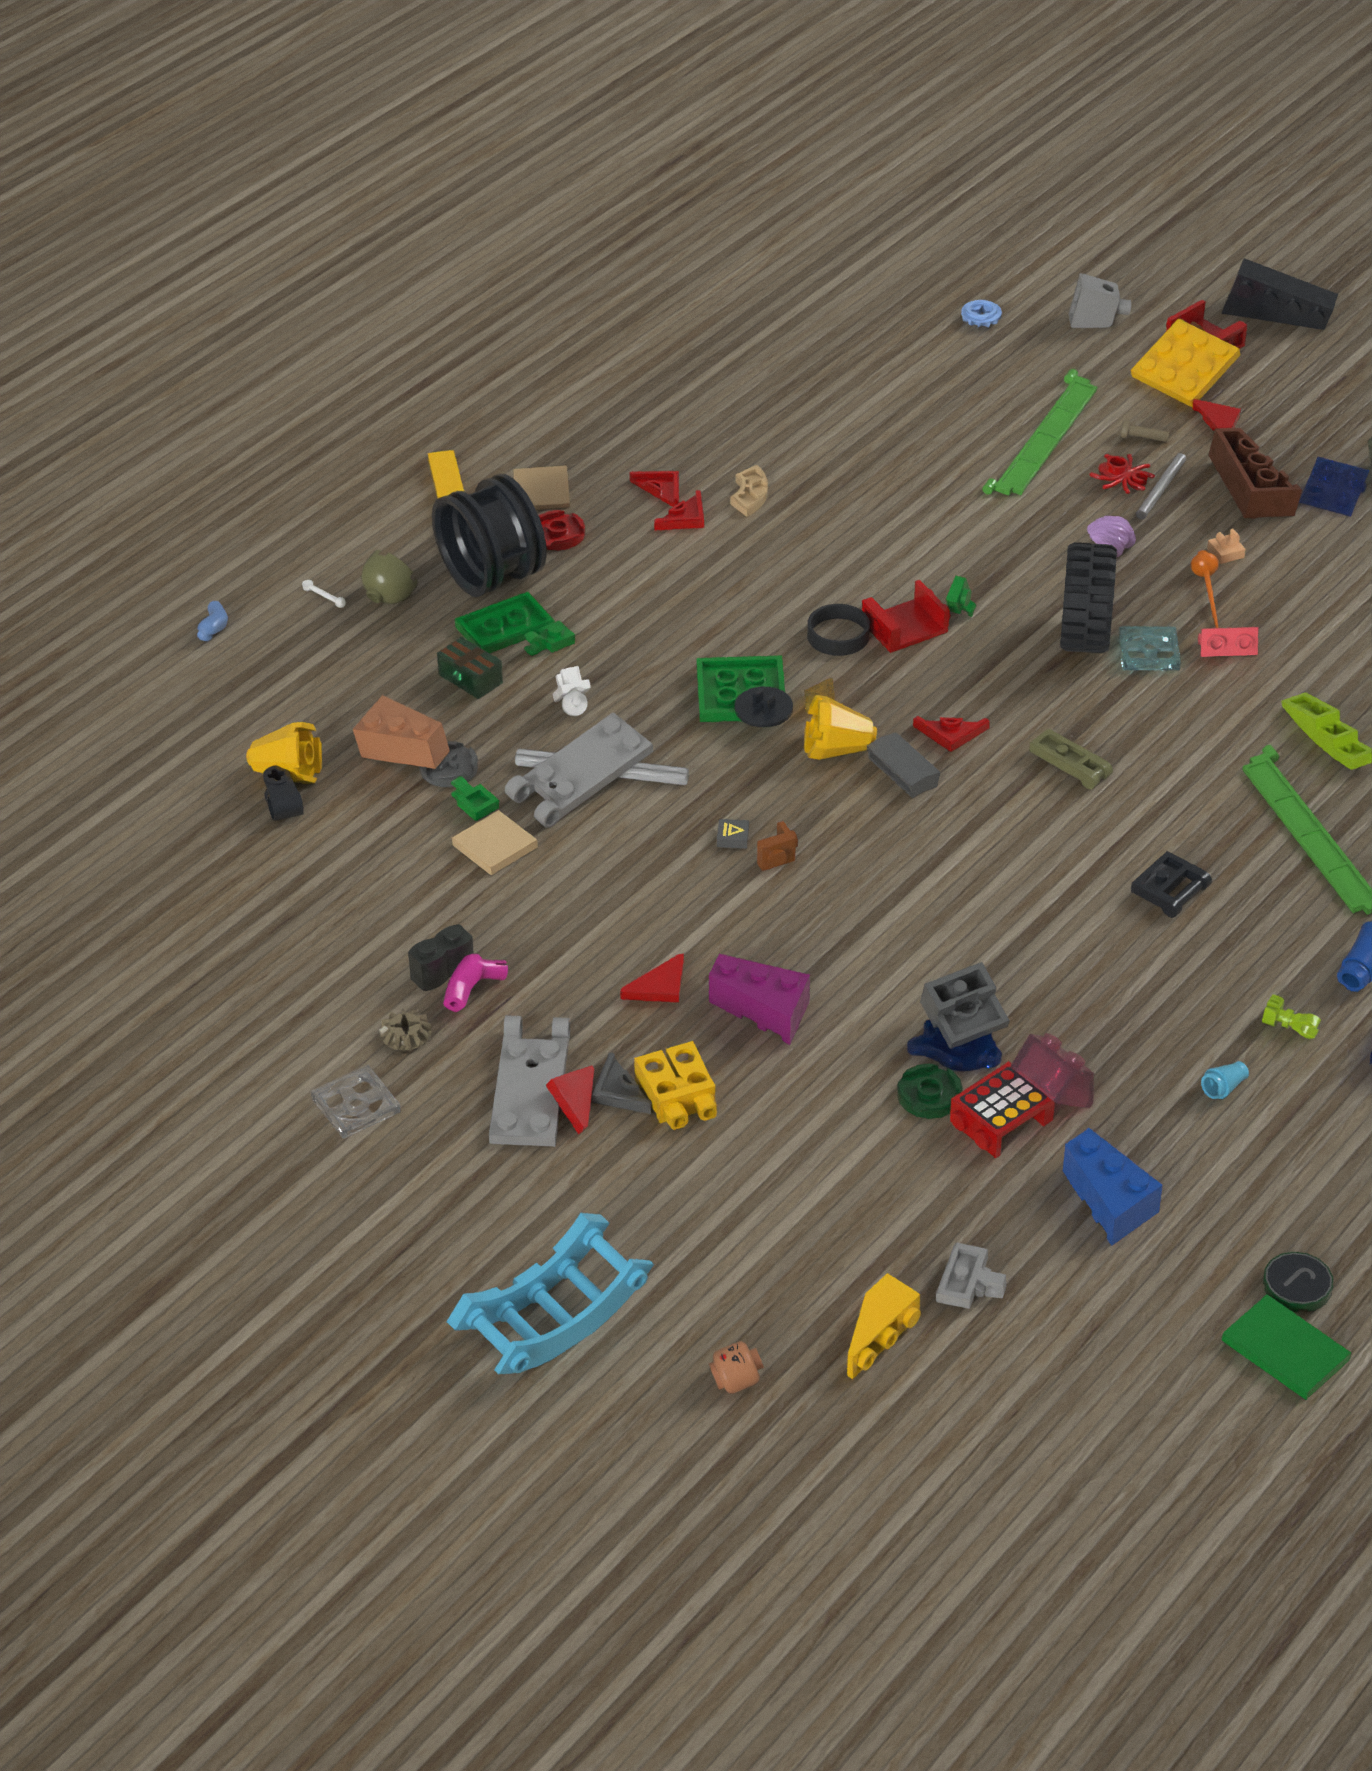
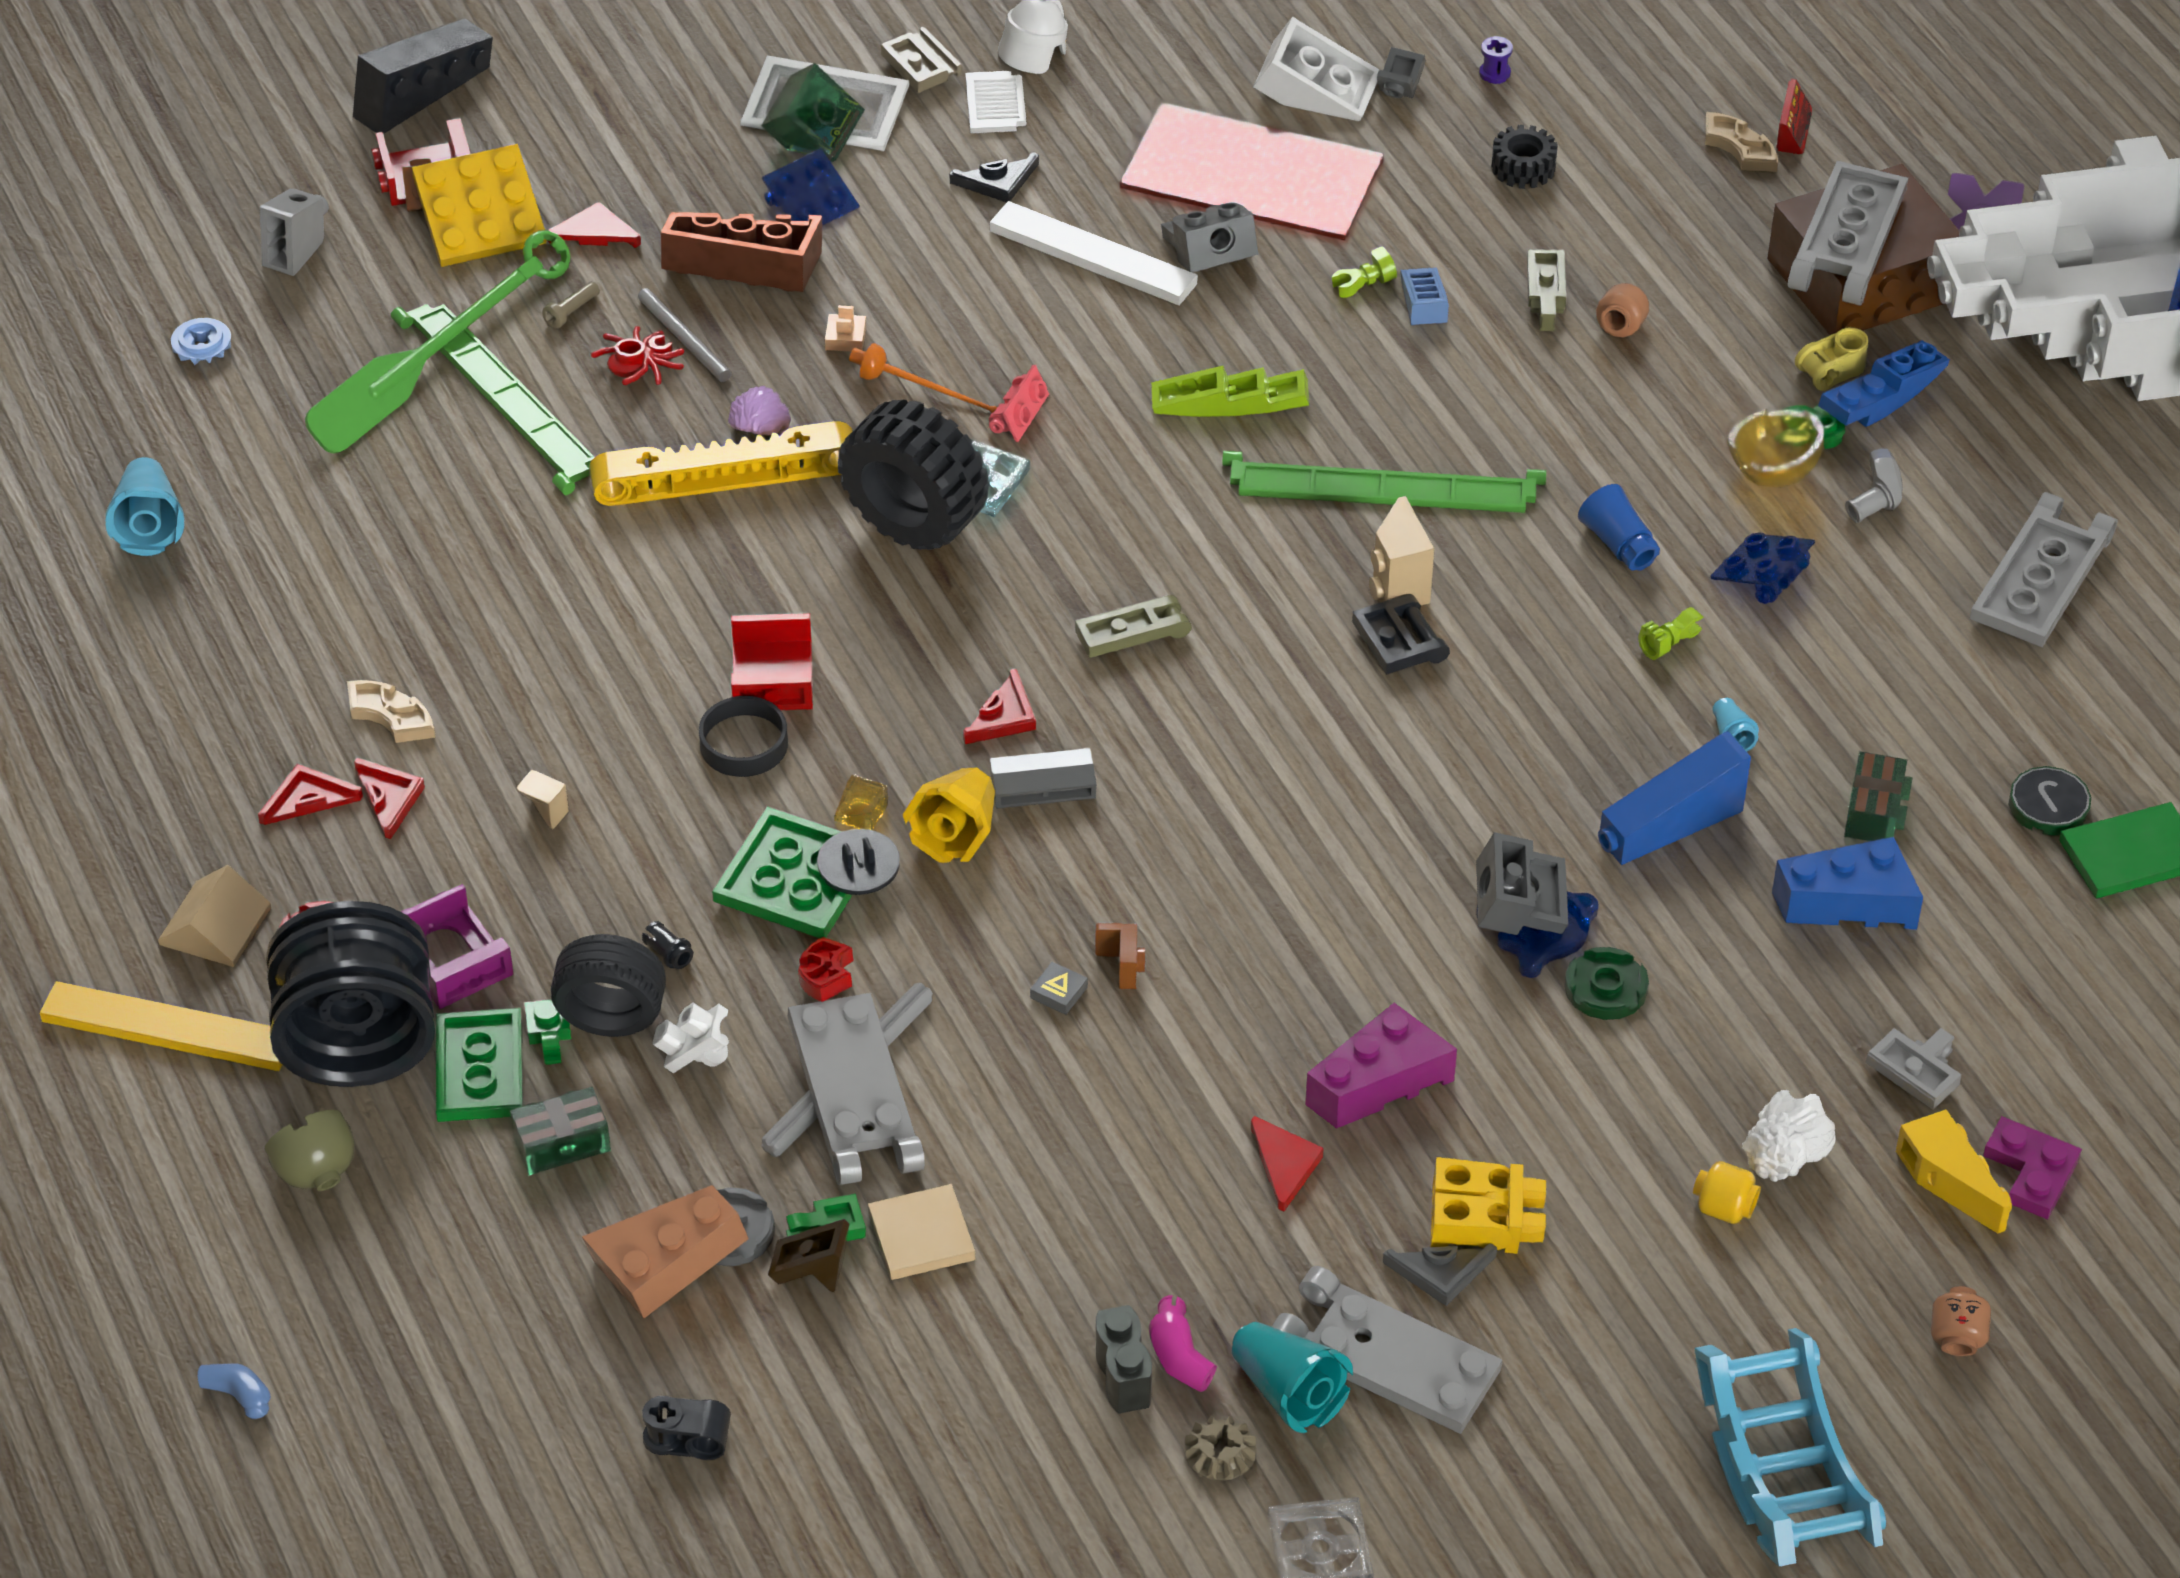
camera: 65 degrees left, 5 degrees up
yellow cone [246,722,322,784] -> none
white hinge [302,580,346,608] -> none
red tile [546,1065,594,1134] -> none
green plate [946,575,977,617] -> none
panel [950,1061,1055,1158] -> none
clear pink slope [1010,1033,1094,1108] -> none
none -> medium azure cone [106,457,184,556]
none -> bright green piece [305,230,571,453]
none -> magenta panel [401,884,514,1009]
none -> tan slope [517,770,569,829]
none -> black tyre [551,934,666,1037]
none -> yellow gear [589,421,852,506]
none -> black pin [642,921,694,969]
none -> dark brown slope [768,1219,849,1292]
none -> red tile [798,937,854,1002]
none -> teal cone [1232,1322,1353,1433]
none -> tan slope [1369,496,1434,605]
none -> blue slope [1598,731,1751,865]
none -> yellow head [1693,1161,1761,1224]
none -> white hair [1742,1090,1836,1182]
none -> clear green brick [1844,751,1913,841]
none -> magenta plate [1983,1116,2082,1220]

